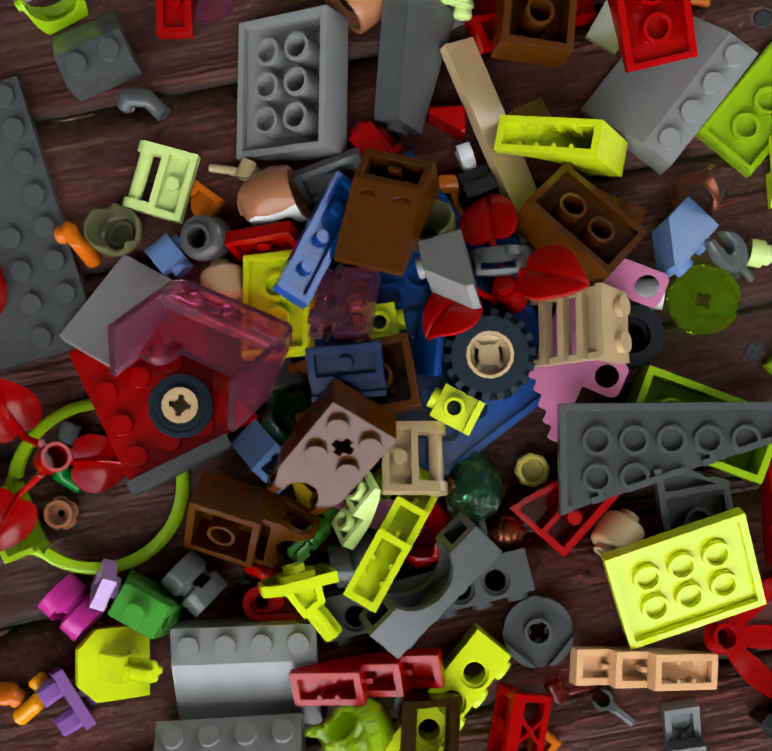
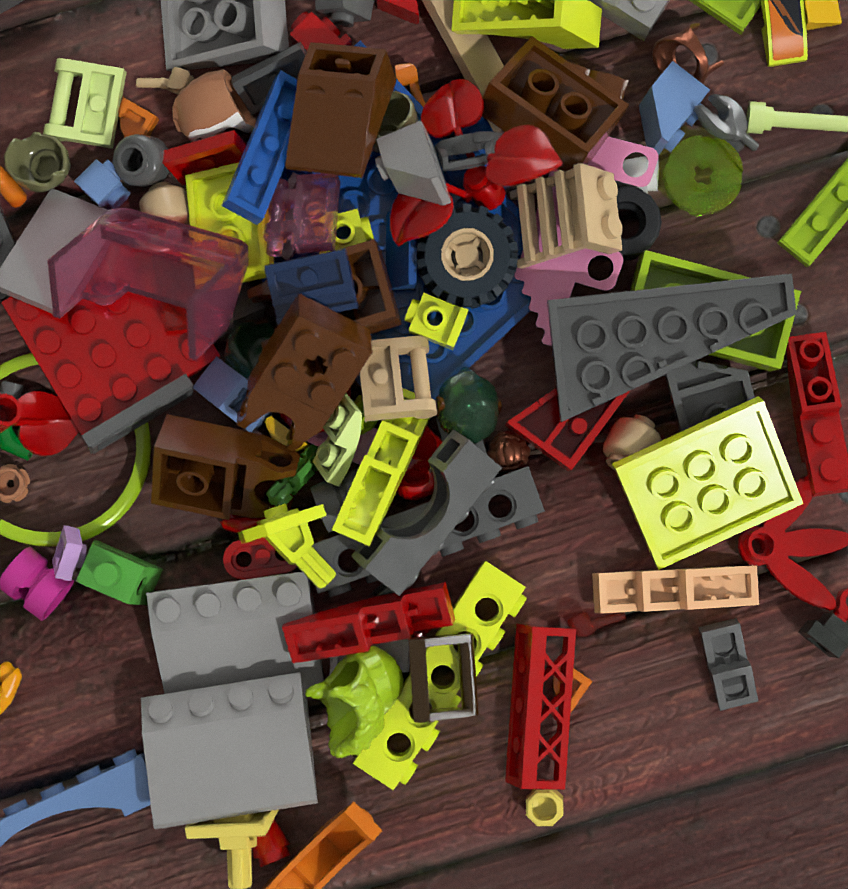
camera: 10 degrees left, 0 degrees up
medium lavender hips [35,666,96,736] -> none
neon yellow piece [75,625,163,703] -> none
dark grey arm [116,88,171,122] -> none
black wheel [148,374,214,438] -> none
dark grey wheel [160,550,229,618] -> none
pearl dark grey piece [455,141,498,207] -> none
dark grey plate [501,593,574,668] -> none
light yellow tile [513,452,550,488] -> none
dark grey hand [591,687,635,727] -> none

